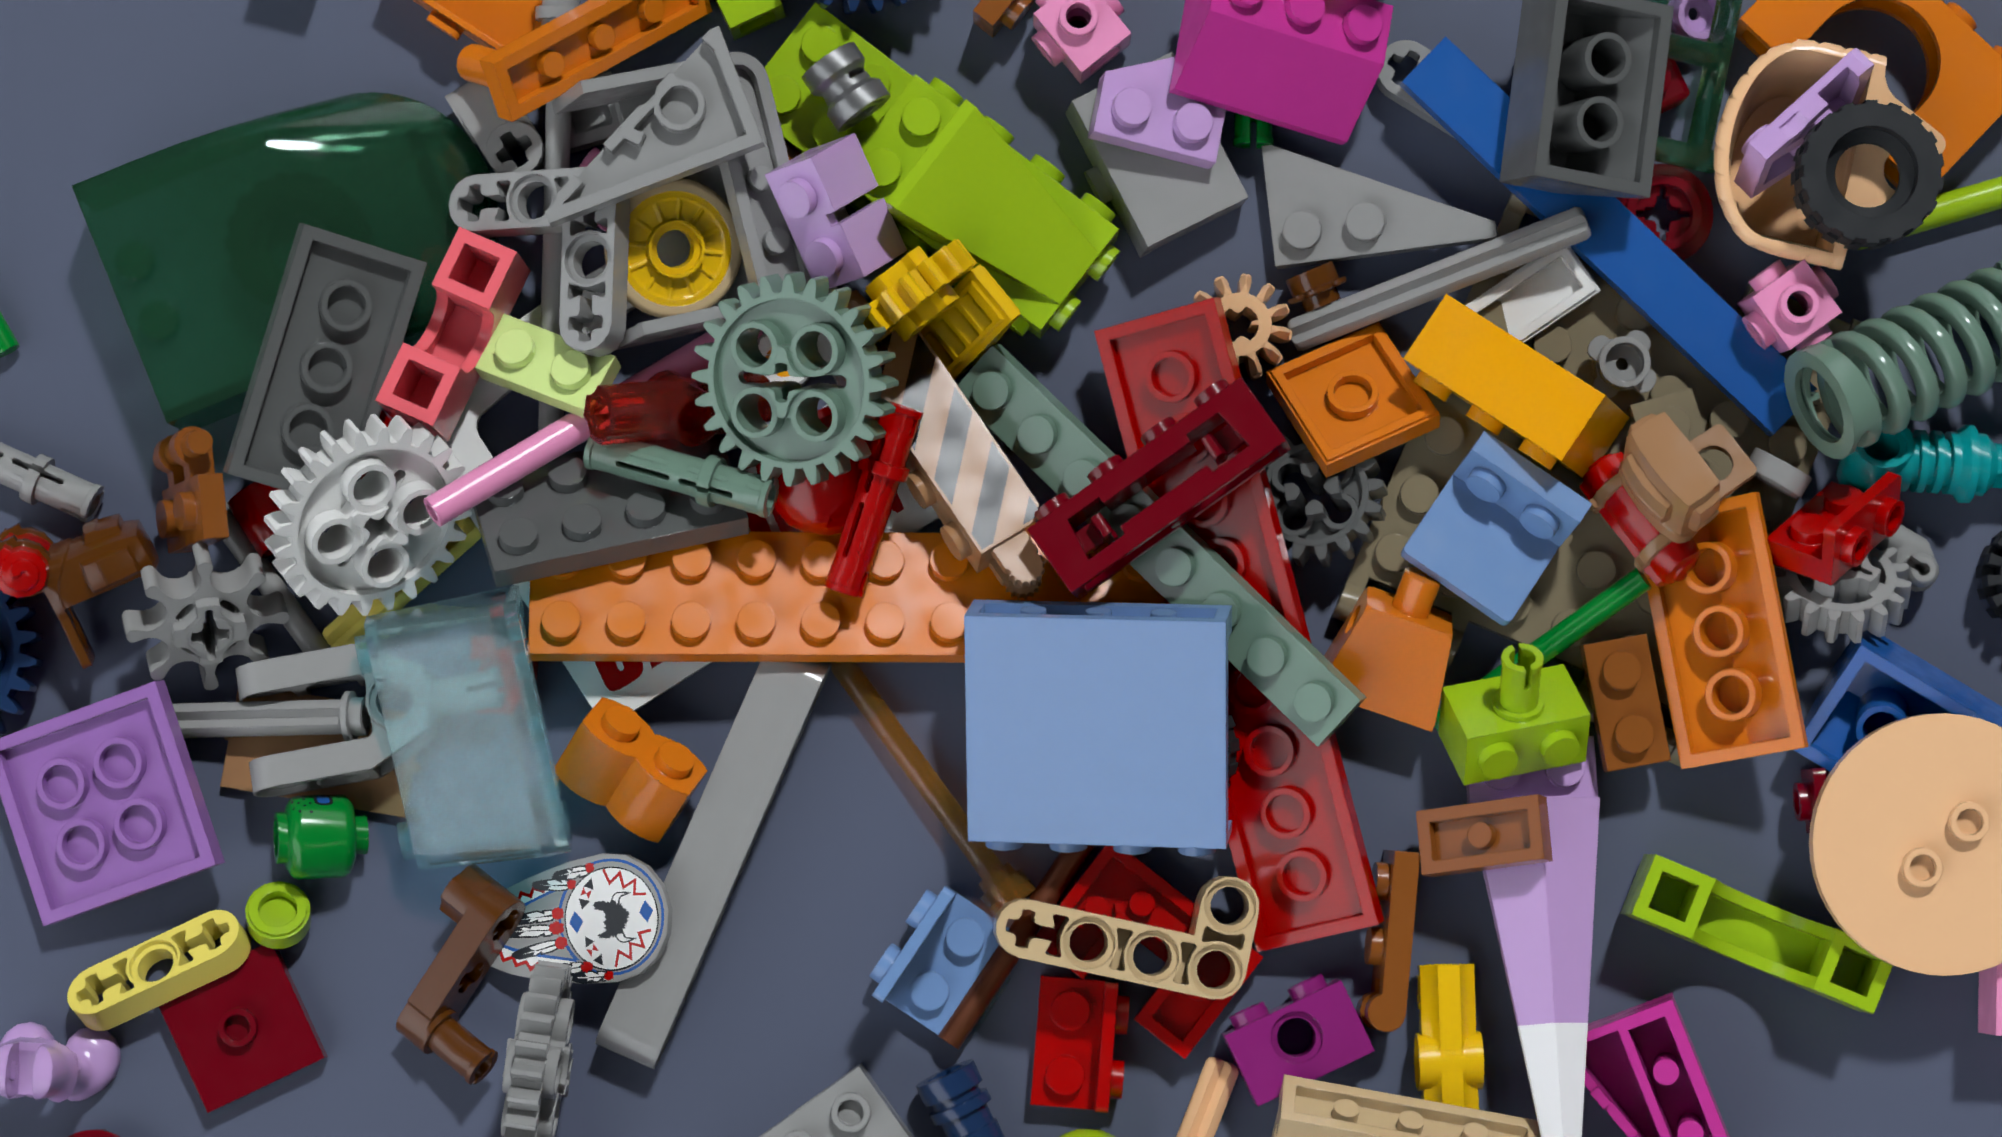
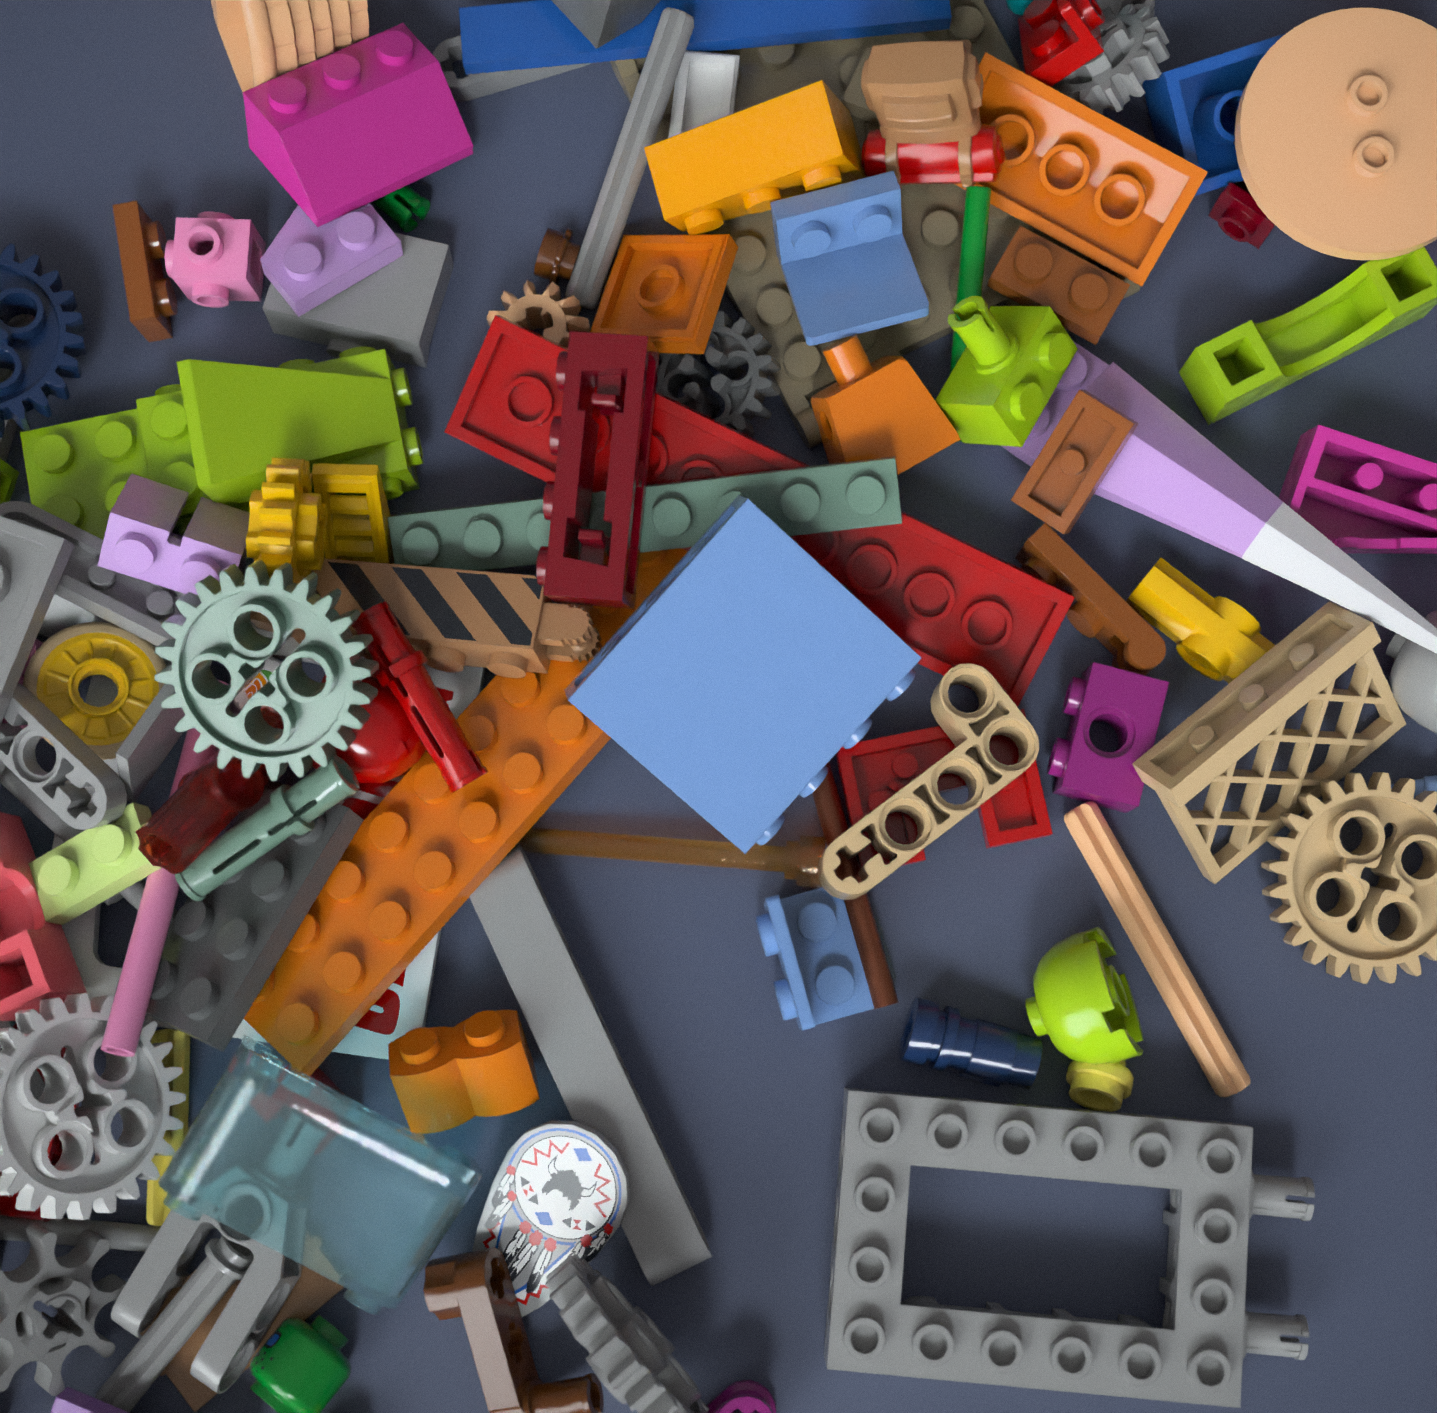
camera: 45 degrees left, 5 degrees down
flat silver wheel [802,42,891,132] -> none
red bracket [1030,975,1130,1113] -> none
light grey wing [1261,145,1498,269] -> none
light grey plate [1587,330,1657,398] -> none
light grey tile [1749,447,1812,499] -> none

